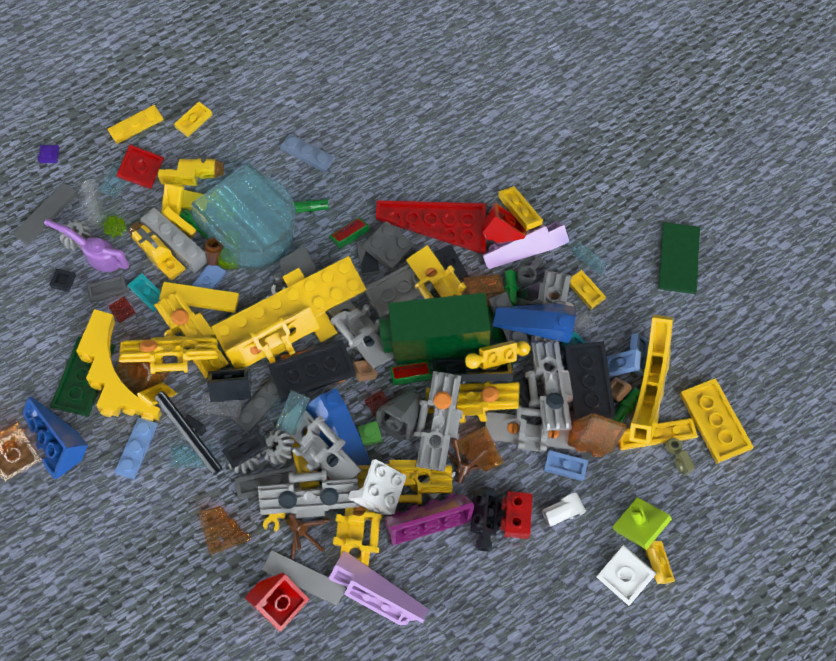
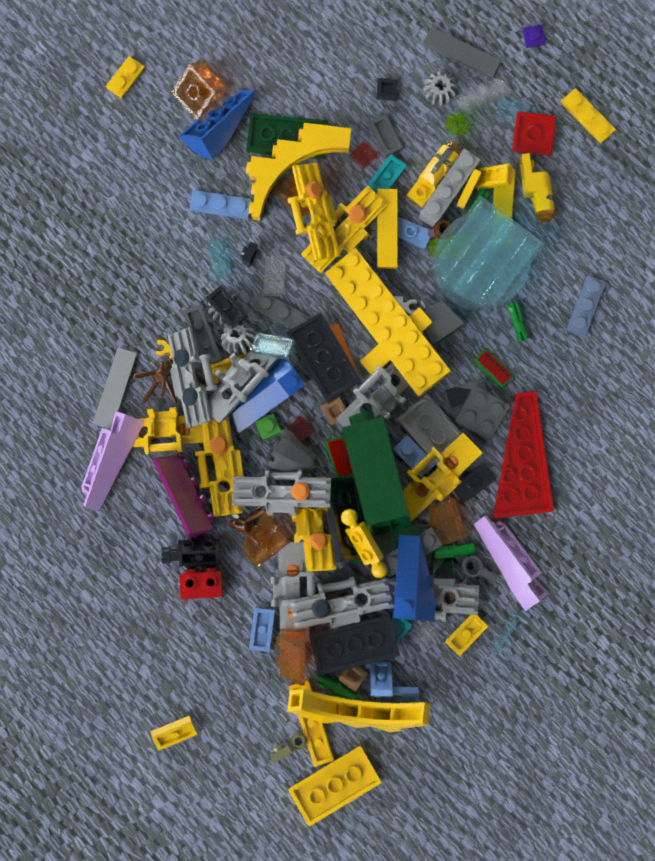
camera: 80 degrees right, 15 degrees up
medium lavender piece [44,219,129,272] -> none
yellow tile [137,382,177,407] -> none
black axle [155,391,222,475] -> none
yellow plate [174,102,213,137] -> none
clear orange slope [199,506,250,555] -> none
black slope [207,368,252,402] -> none
yellow piece [225,306,320,369] -> none
red slope [244,573,310,632] -> none
white bracket [348,459,406,515] -> none
red slope [482,202,526,243] -> none
yellow plate [498,186,543,231] -> none
white piece [542,493,586,527] -> none
white tile [597,545,656,605] -> none
lime tile [613,497,672,550] -> none
dark green tile [658,222,700,294] -> none

